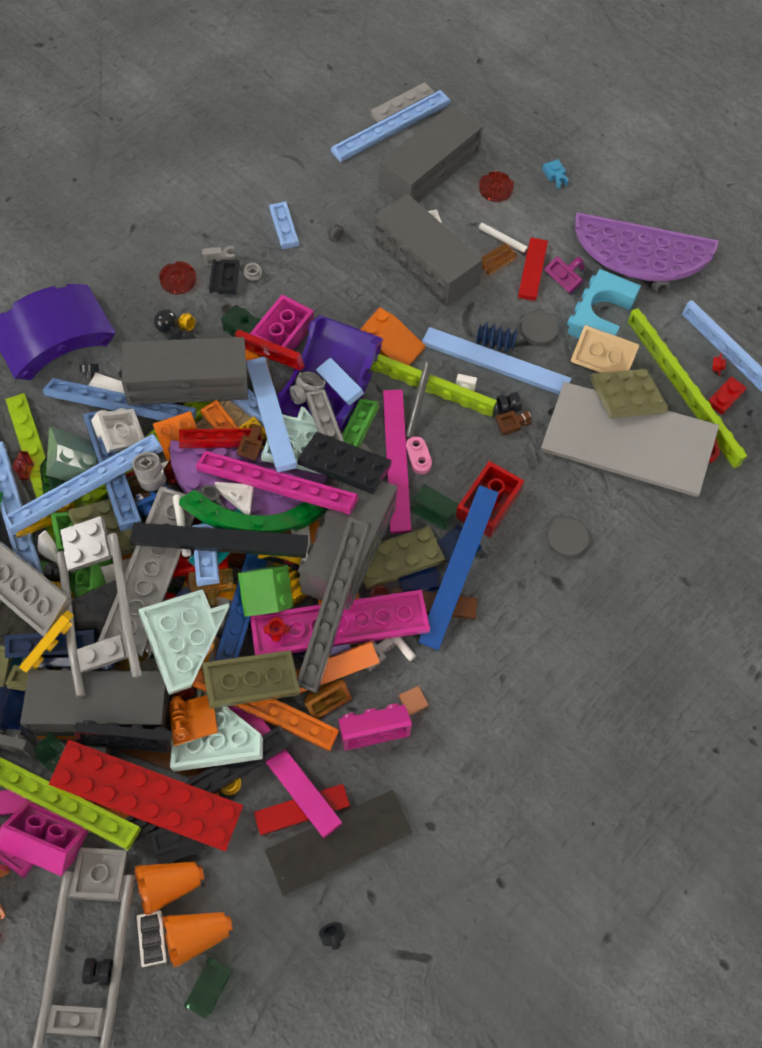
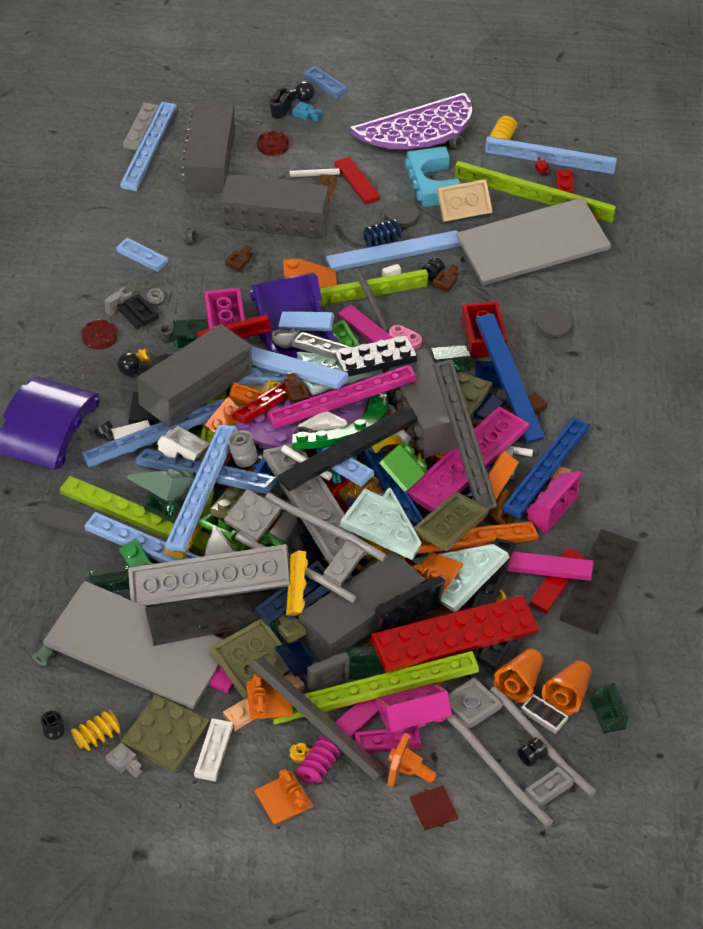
camera: 40 degrees left, 15 degrees down
clear red plate [13,451,34,480] -> none
red plate [263,617,290,642] -> none
light grey tile [289,384,306,405] -> none
black tile [319,922,345,950] -> none
magenta plate [544,256,585,295] -> none
olive plate [590,369,668,419] -> none
none -> reddish brown plate [225,245,253,272]
none -> black beam [270,81,315,119]
none -> medium blue tile [304,66,348,98]
none -> yellow piece [489,116,517,140]
none -> blue tile [503,417,590,519]

